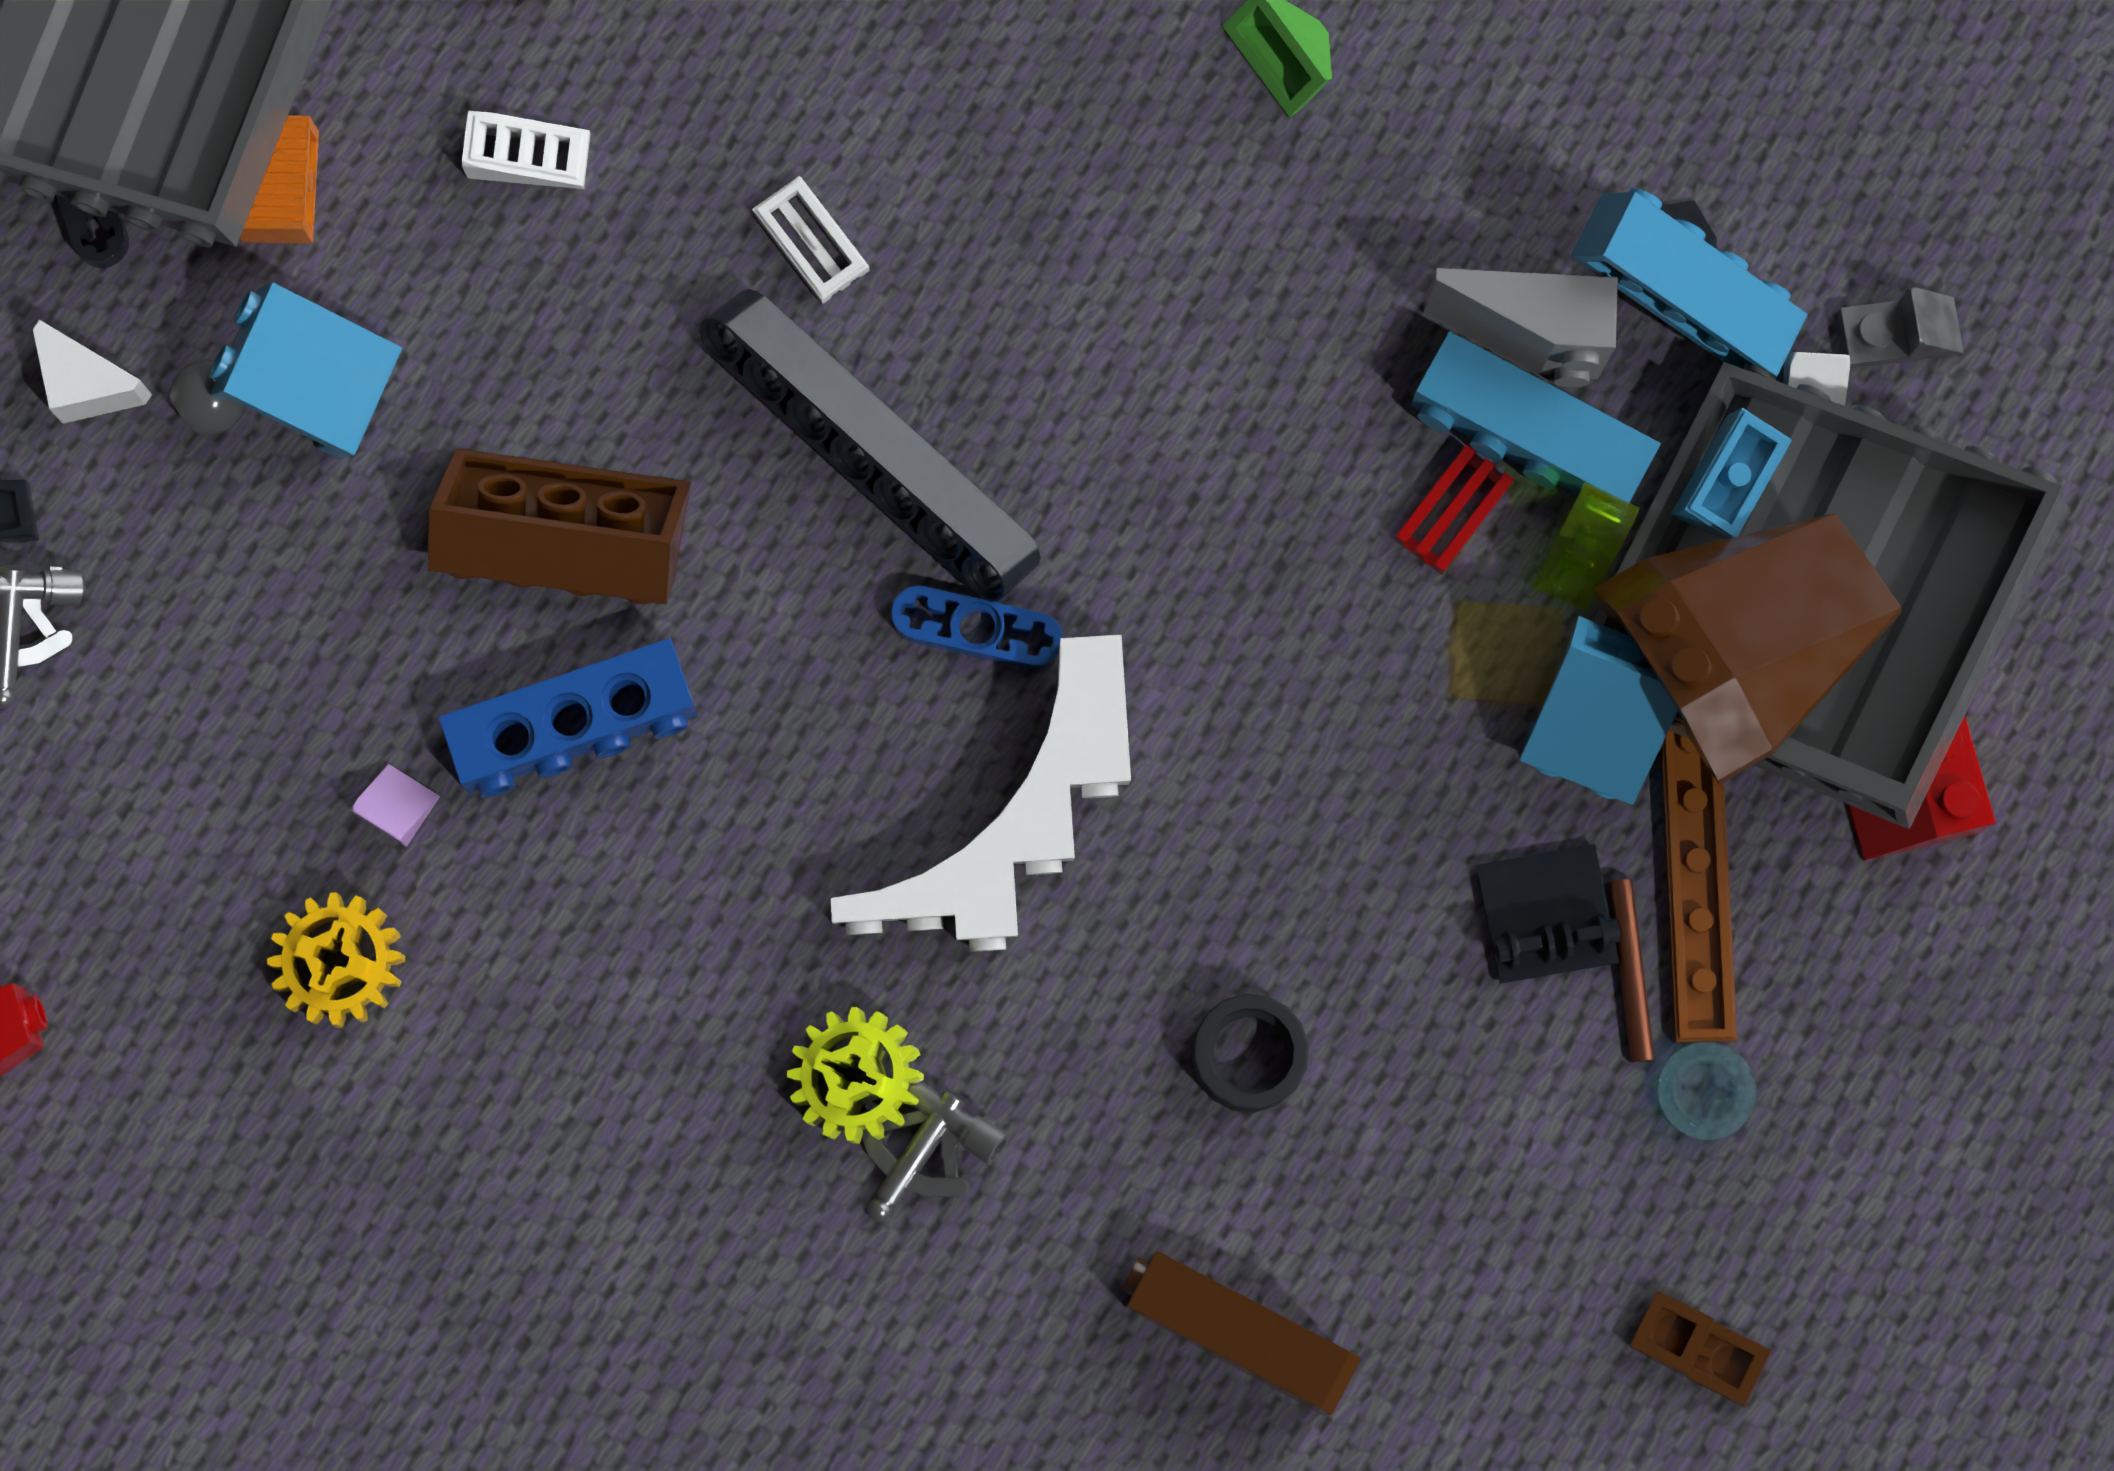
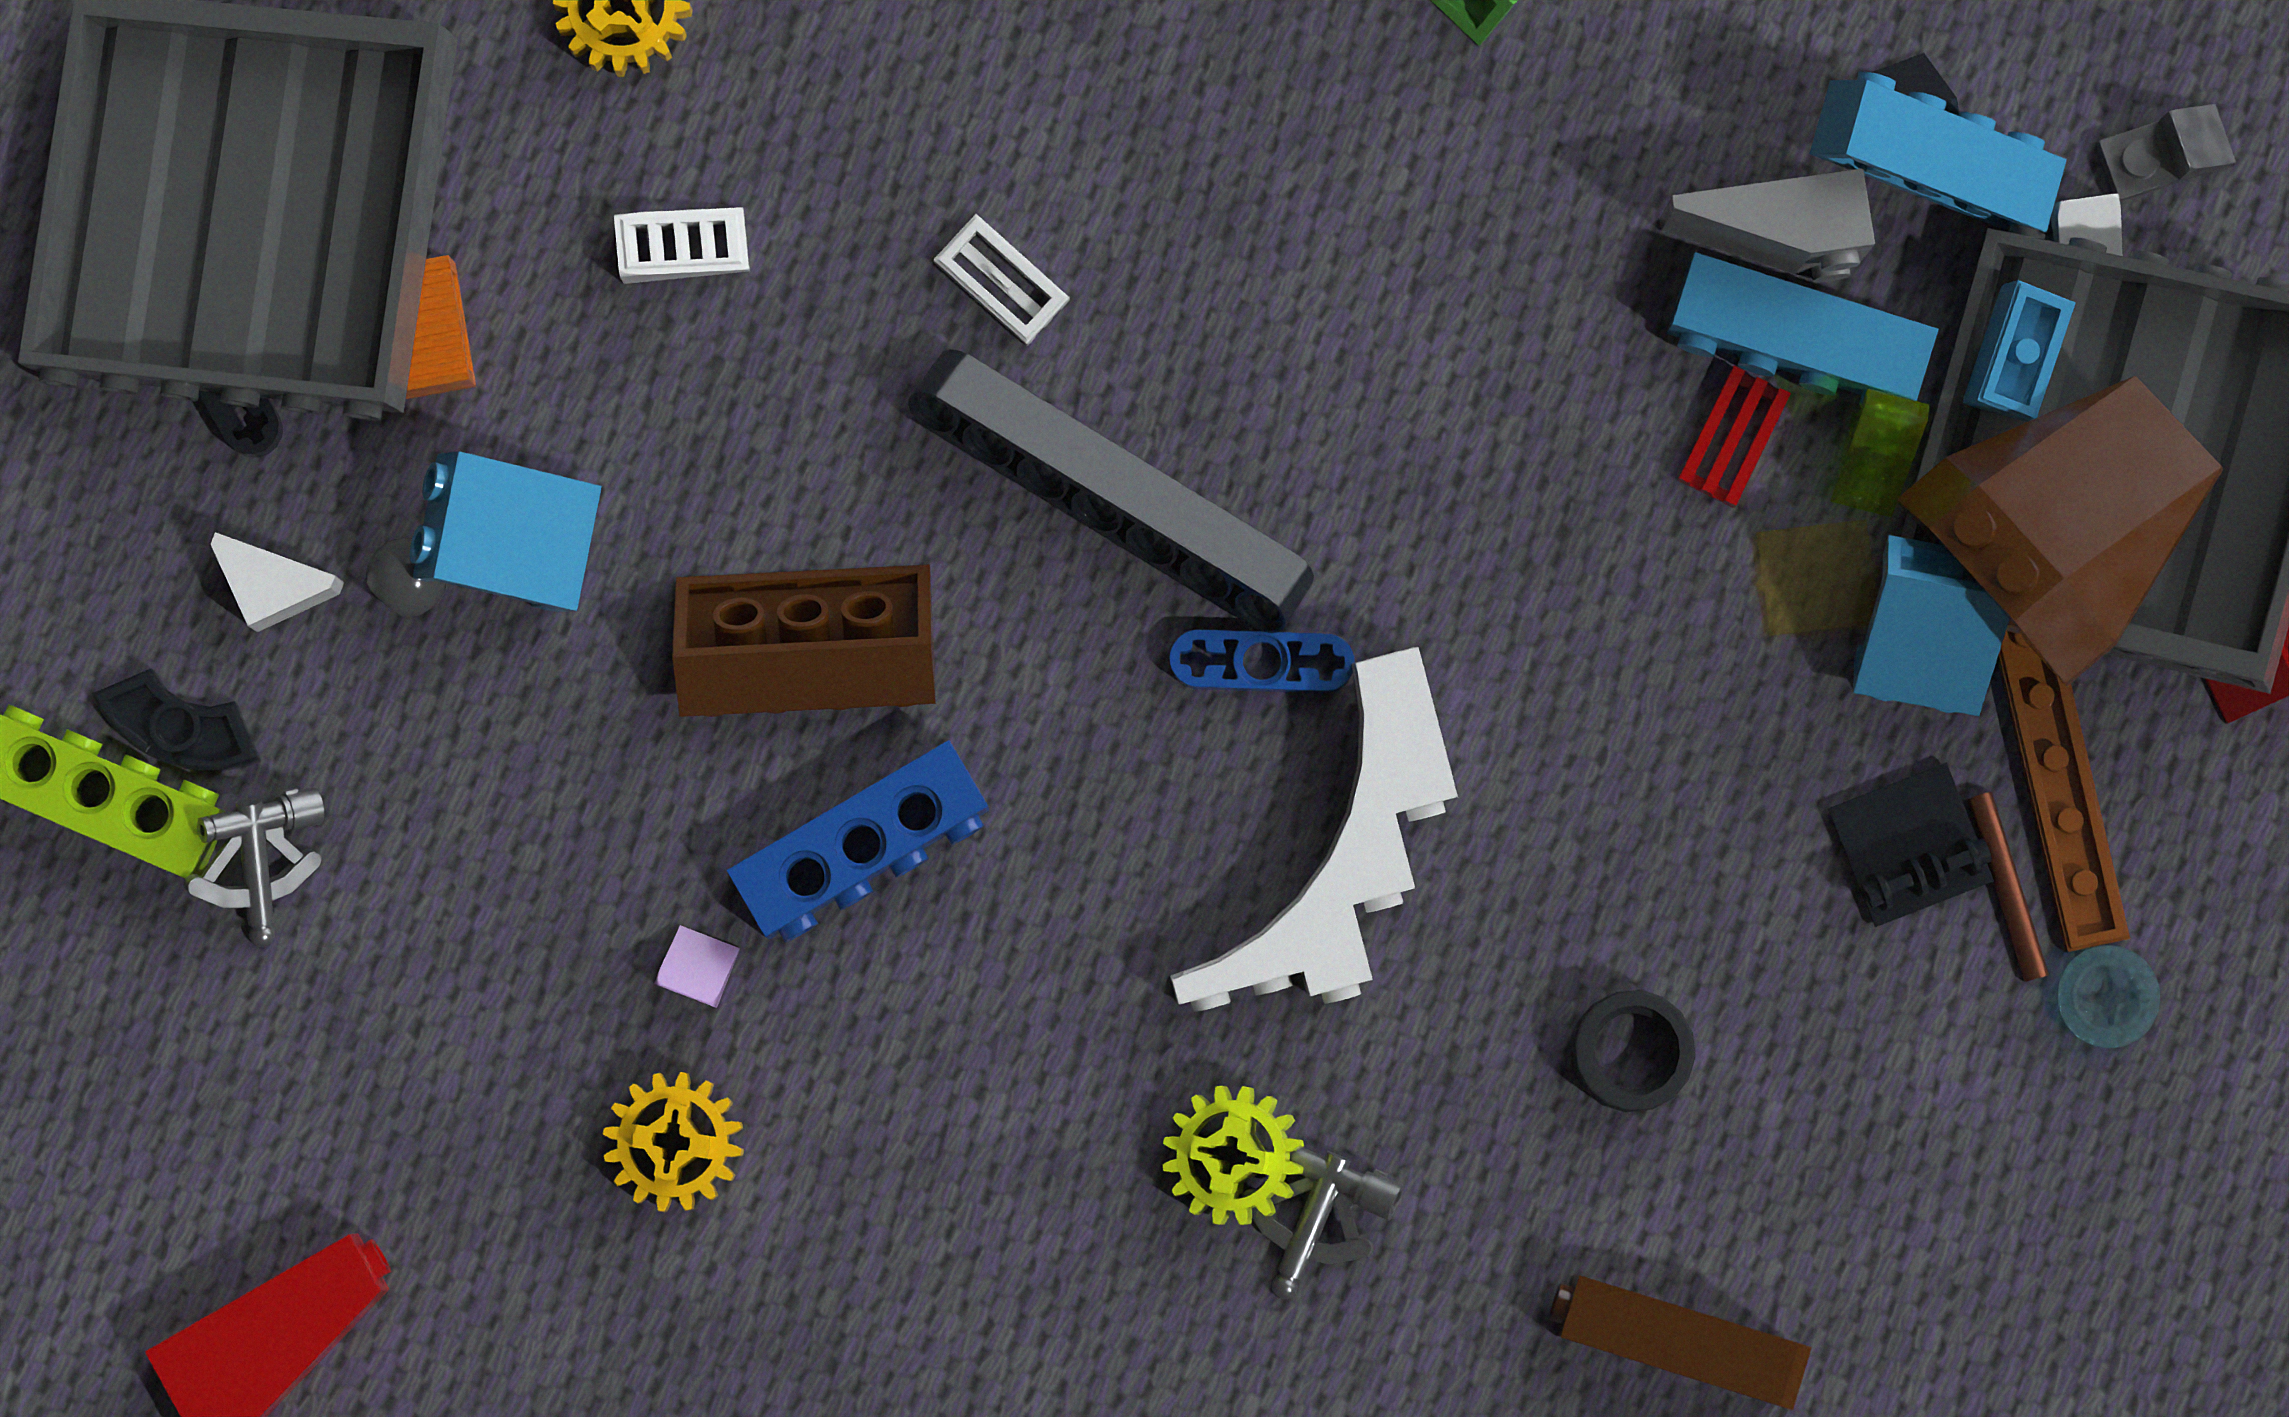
camera: 10 degrees left, 5 degrees up
reddish brown slope [1630,1291,1772,1408] -> none

